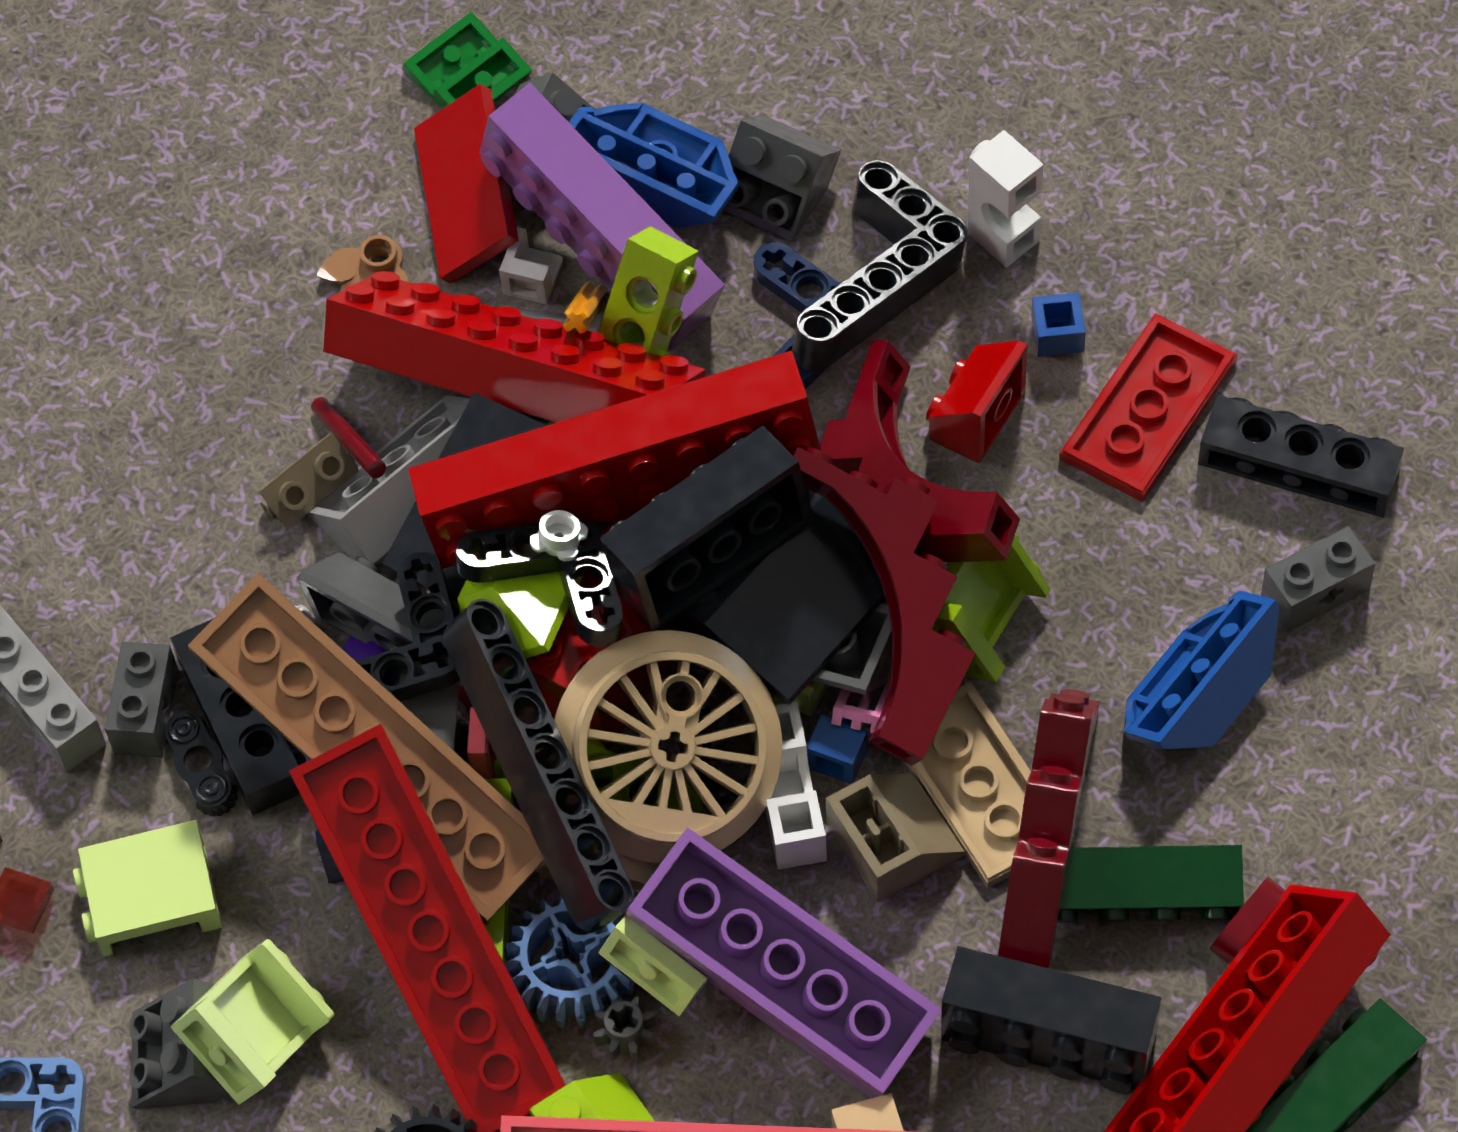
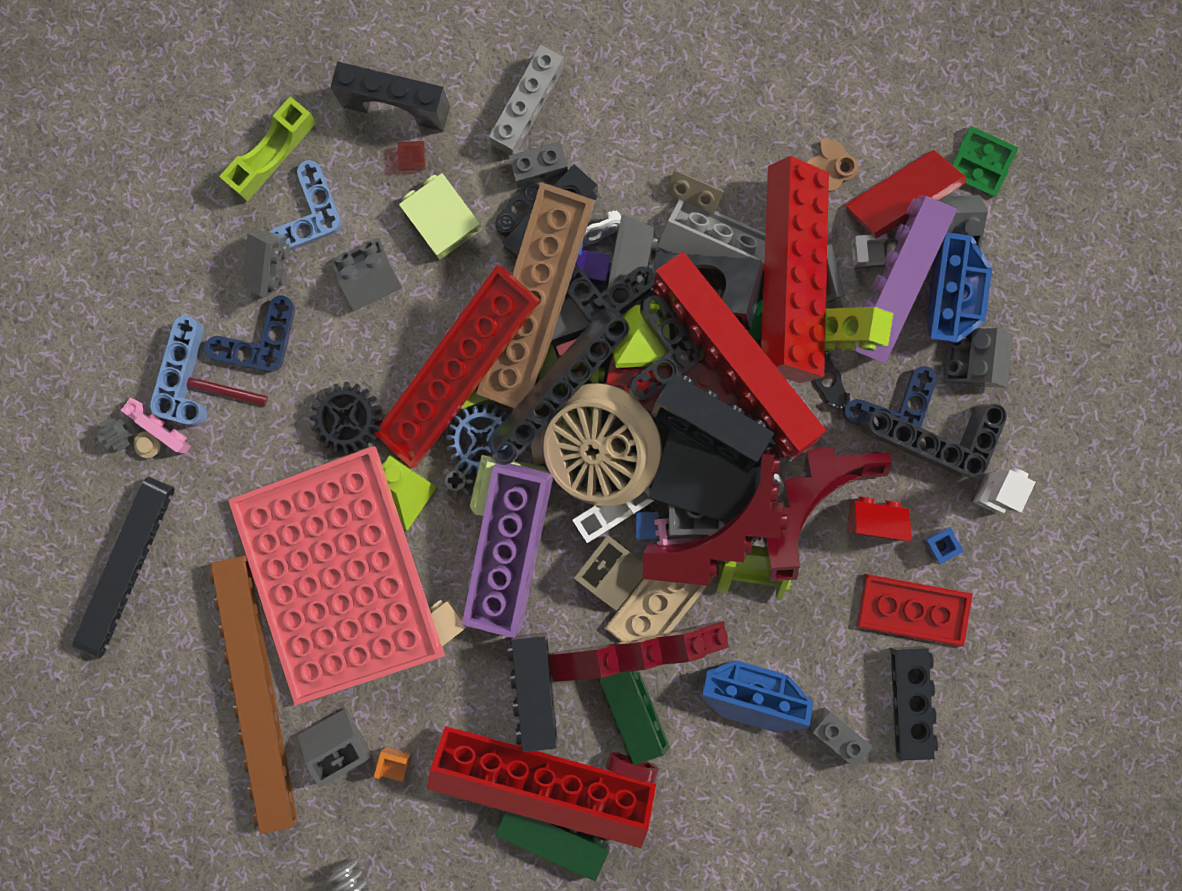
camera: 65 degrees right, 25 degrees up
yellowish green panel [171,939,335,1105] -> none
dark red bar [311,397,386,478] -> none
white plate [530,510,588,561] -> none
light orange axle [563,281,607,334] -> none

